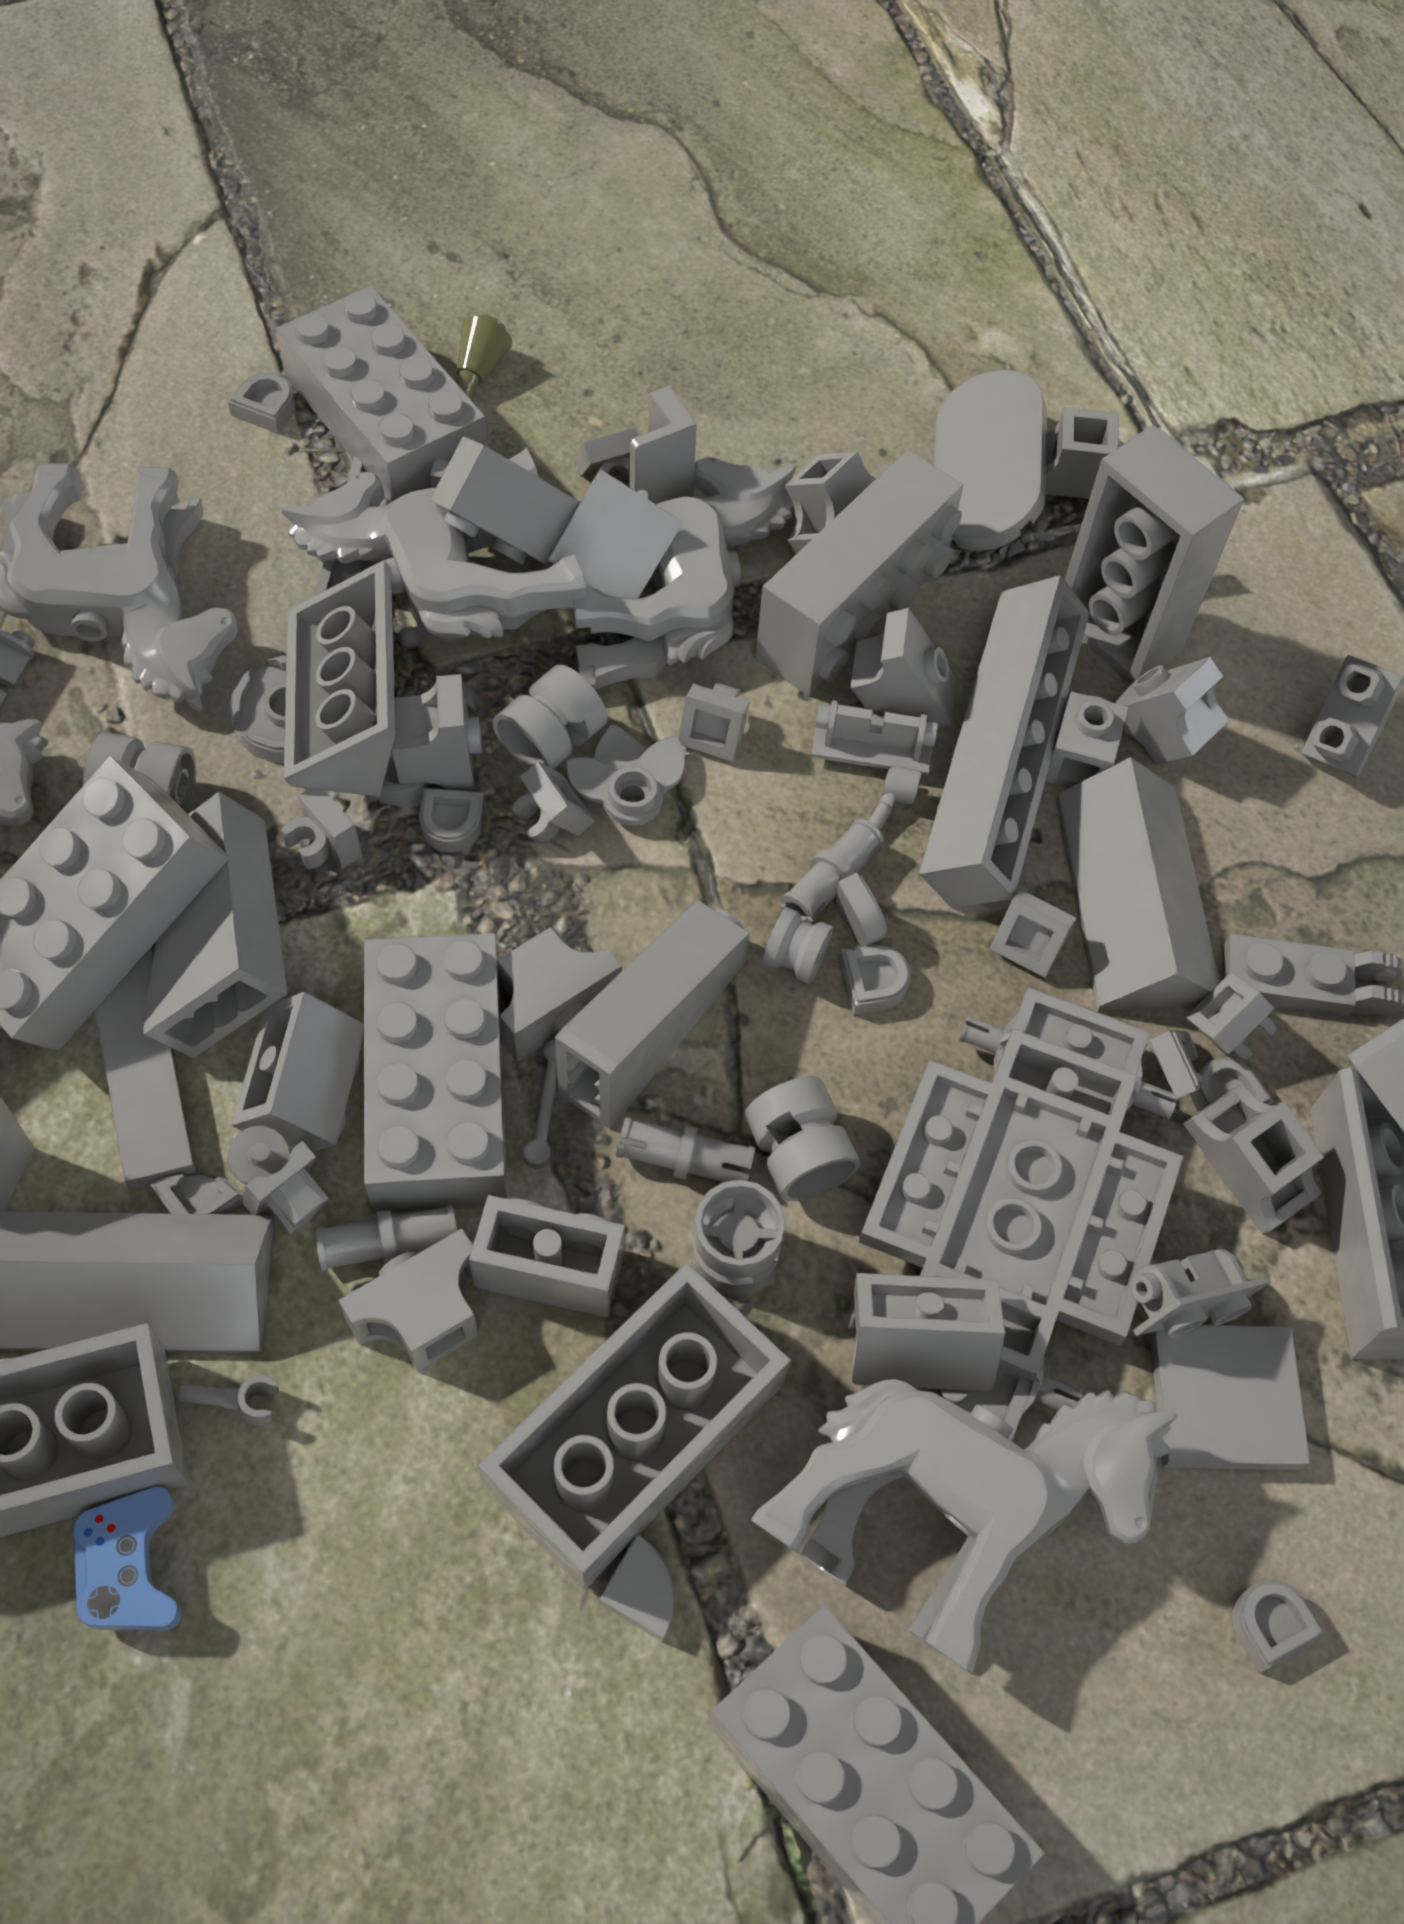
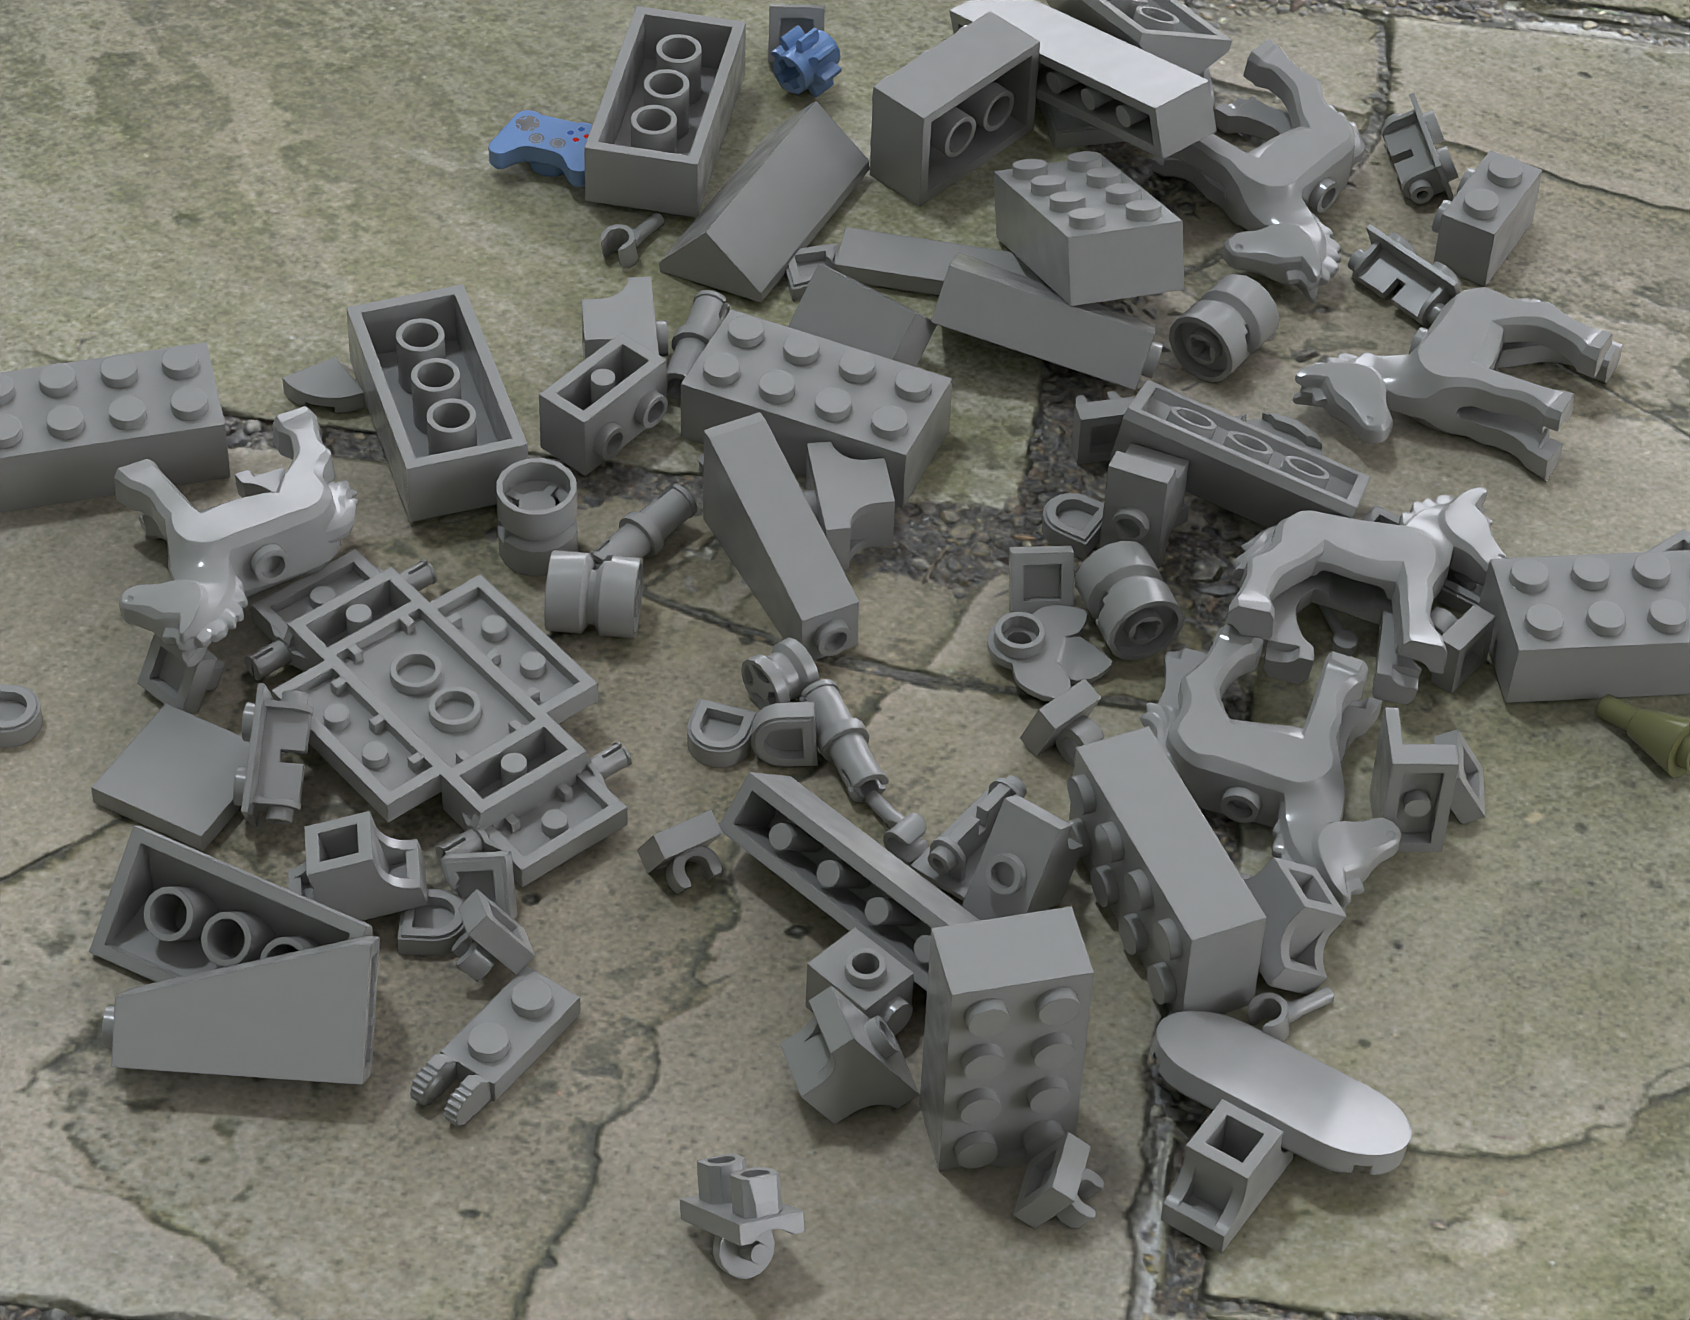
camera: 120 degrees right, 15 degrees down
light grey hips [228,1126,328,1236] -> none
light grey brick [430,436,580,565] -> none
light grey piece [547,469,683,599] -> none
light grey panel [851,1273,1005,1391] -> none
light grey slope [1056,757,1220,1012] -> none

